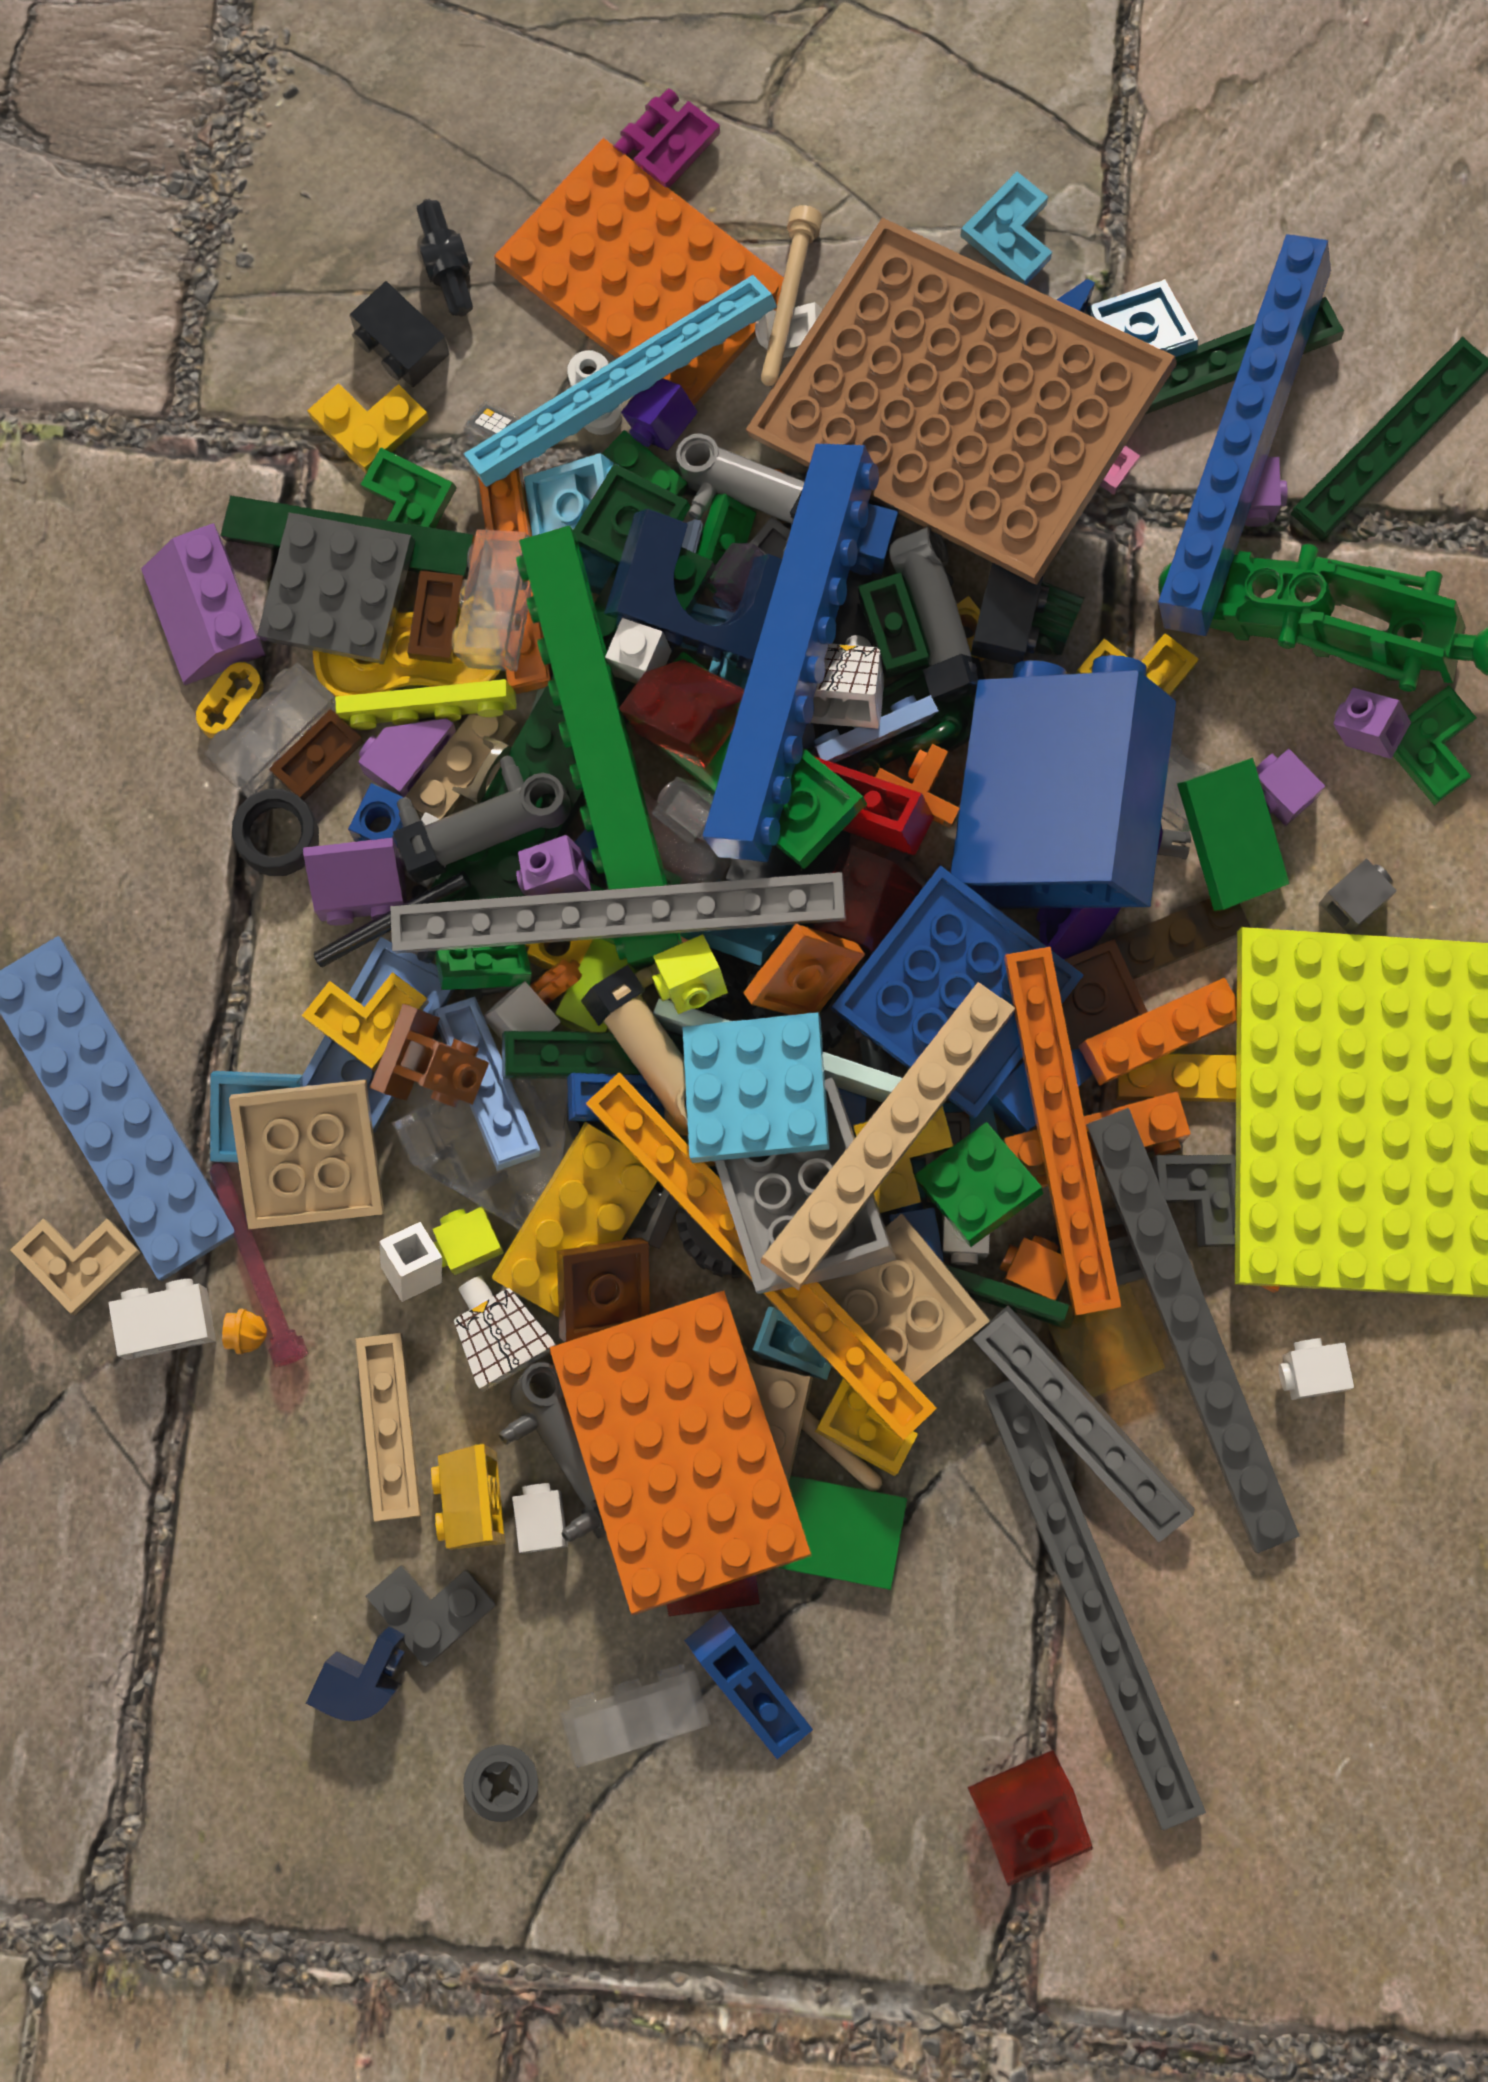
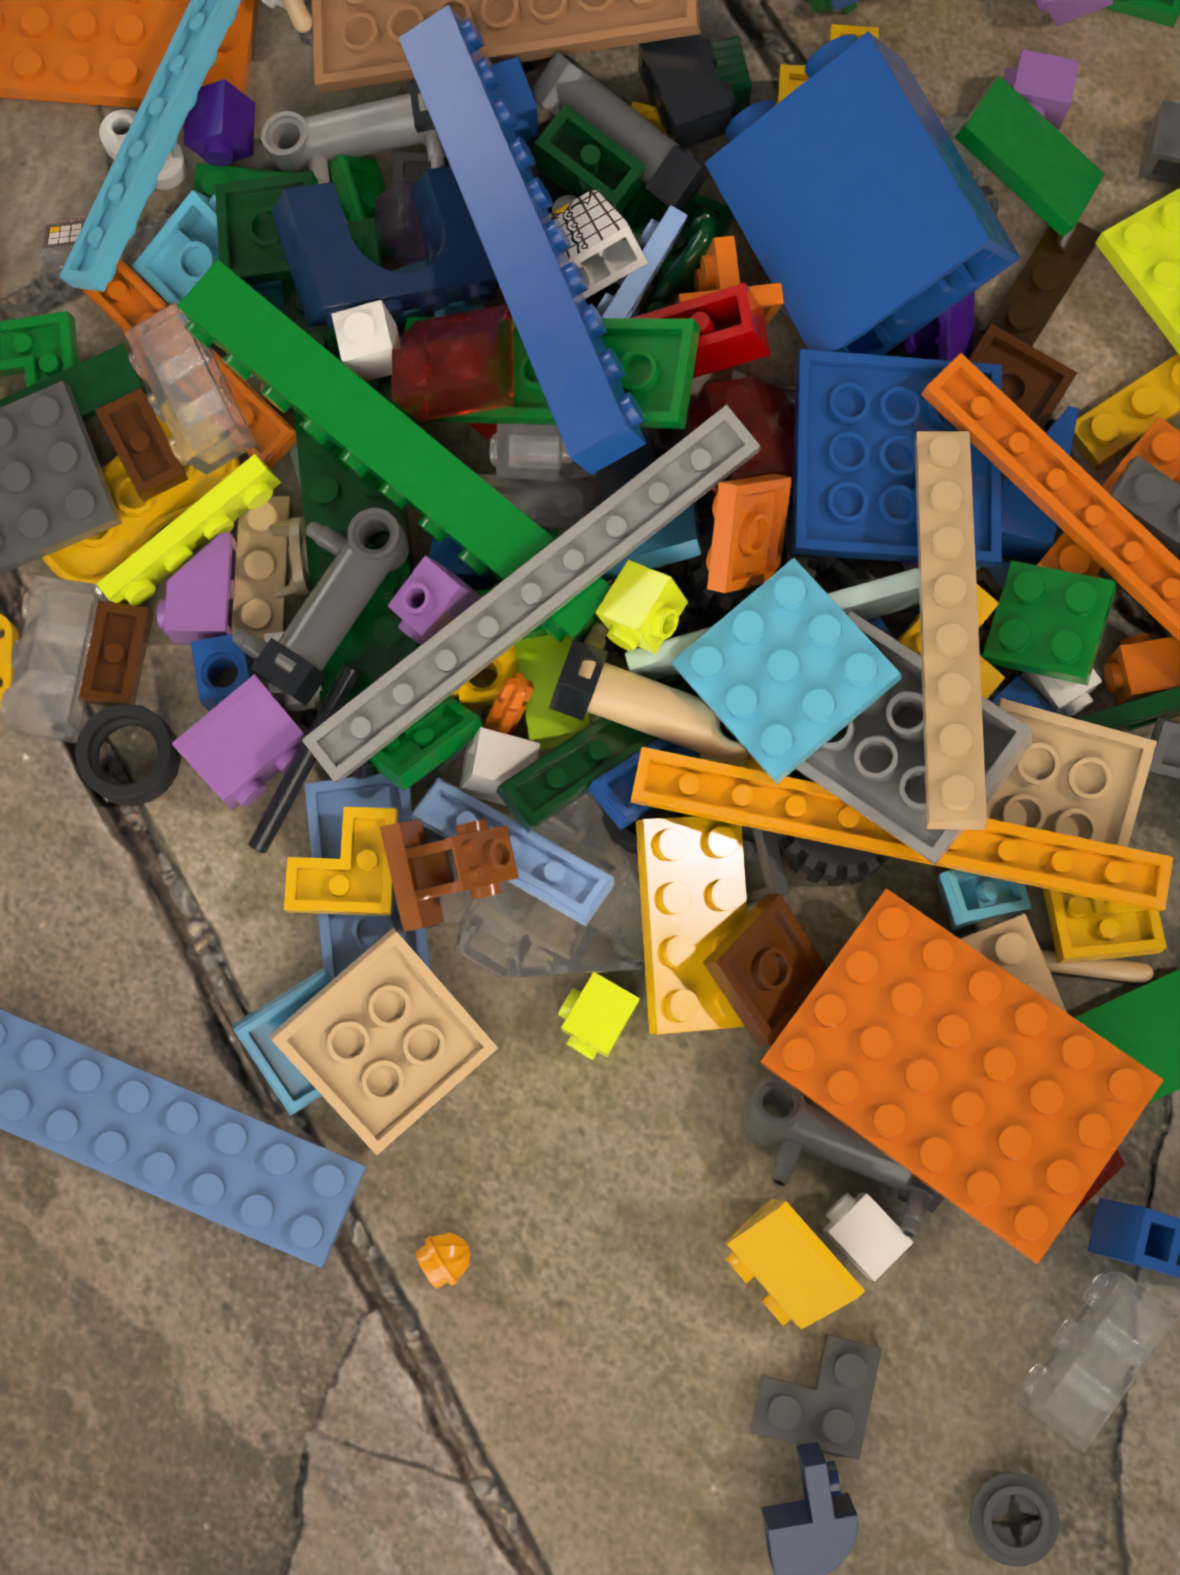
camera: 35 degrees left, 0 degrees up
tan plate [10,1218,141,1316] -> none
white brick [108,1279,216,1360] -> none
clear pink piece [209,1163,309,1367] -> none
tan plate [355,1333,422,1522] -> none
white brick [380,1222,442,1302] -> none
white torso [454,1275,556,1392] -> none
orange plate [1078,977,1237,1086] -> none

